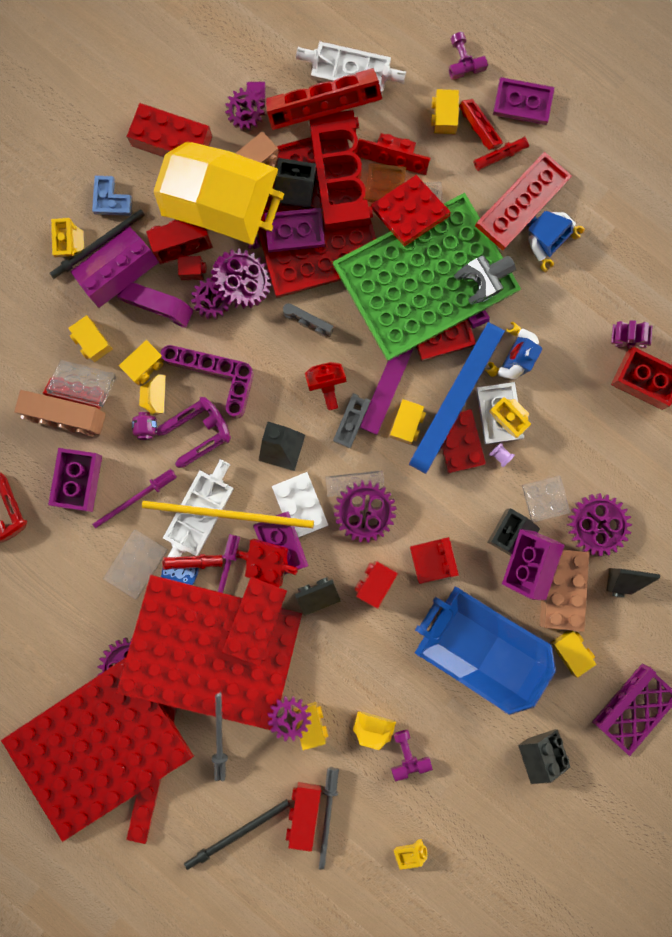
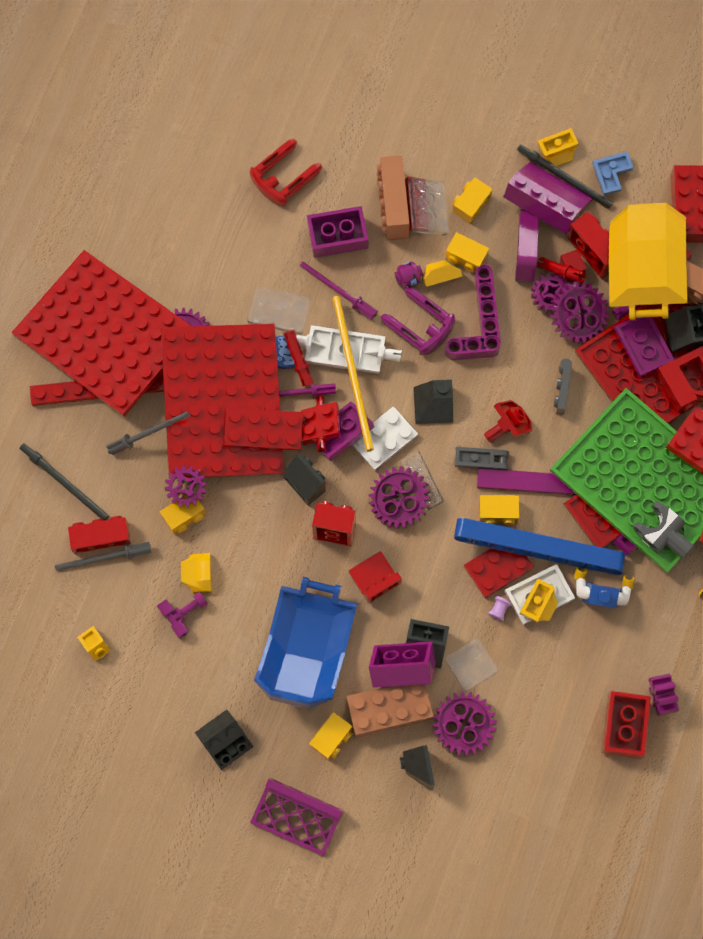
camera: 70 degrees right, 10 degrees down
none -> red pin [537,257,586,283]

